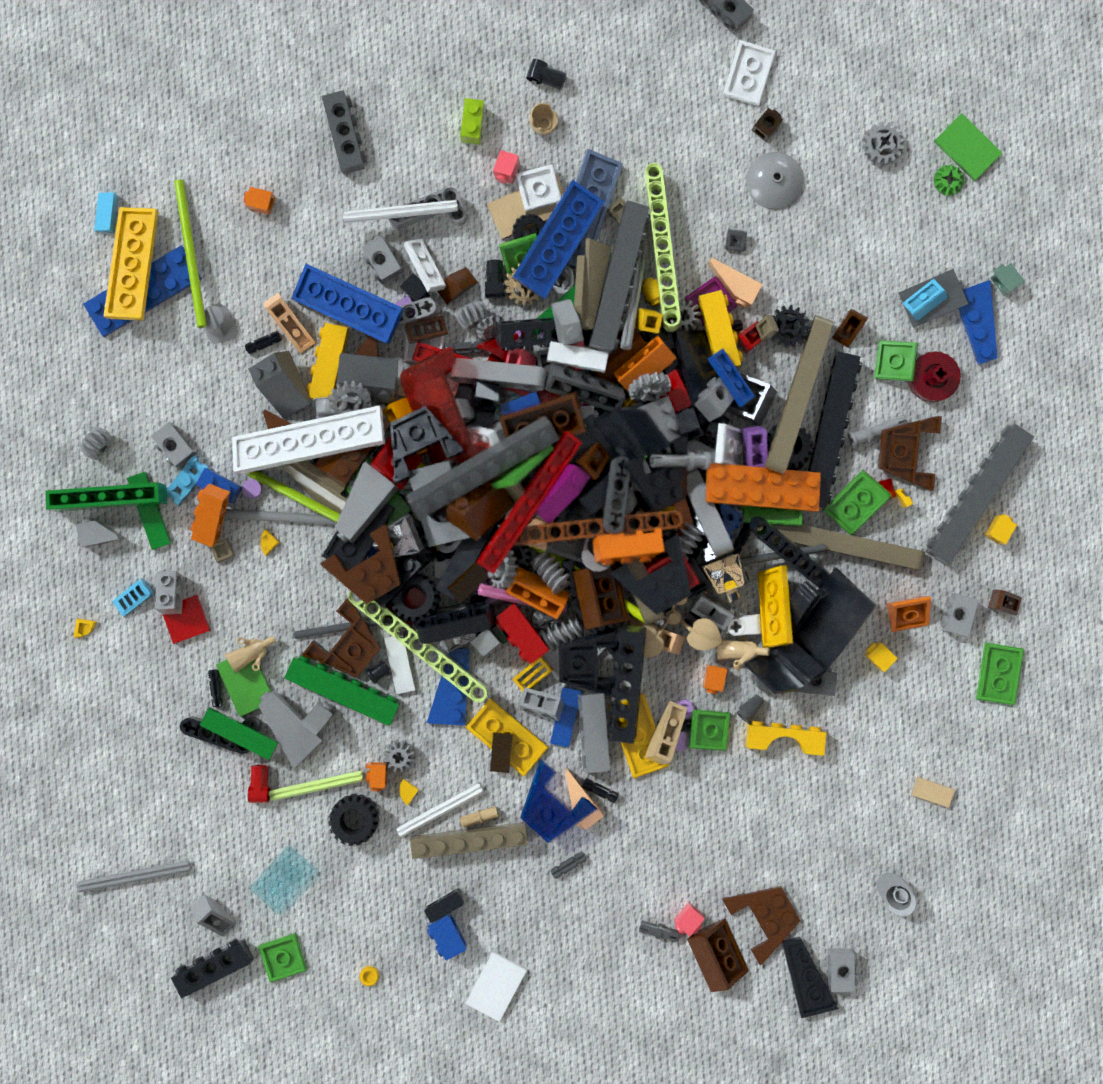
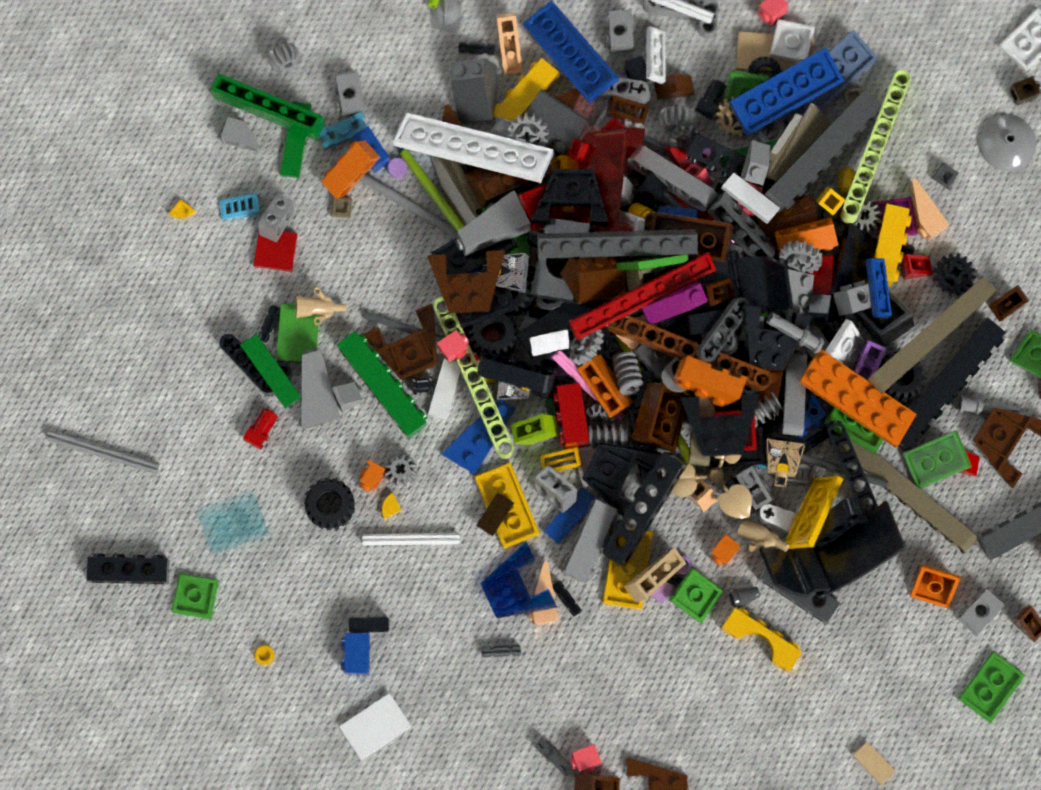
camera: 25 degrees right, 10 degrees down
light grey slope [190,894,236,936] -> none
yellow tile [261,529,280,556] -> none
yellowish green axle [269,771,363,801] -> none
dark tan brick [410,822,528,859] -> none
tan axle [460,806,499,828] -> none
light grey slope [470,629,500,657] -> none
light grey axle [621,253,647,350] -> none
dark tan tile [755,314,779,342] -> none
yellow brick [864,642,898,672] -> none
yellow tile [895,488,913,508] -> none
none -> coral brick [437,330,469,363]
none -> lime brick [511,414,559,446]
none -> red tile [567,138,589,163]
none -> yellow brick [628,203,653,227]

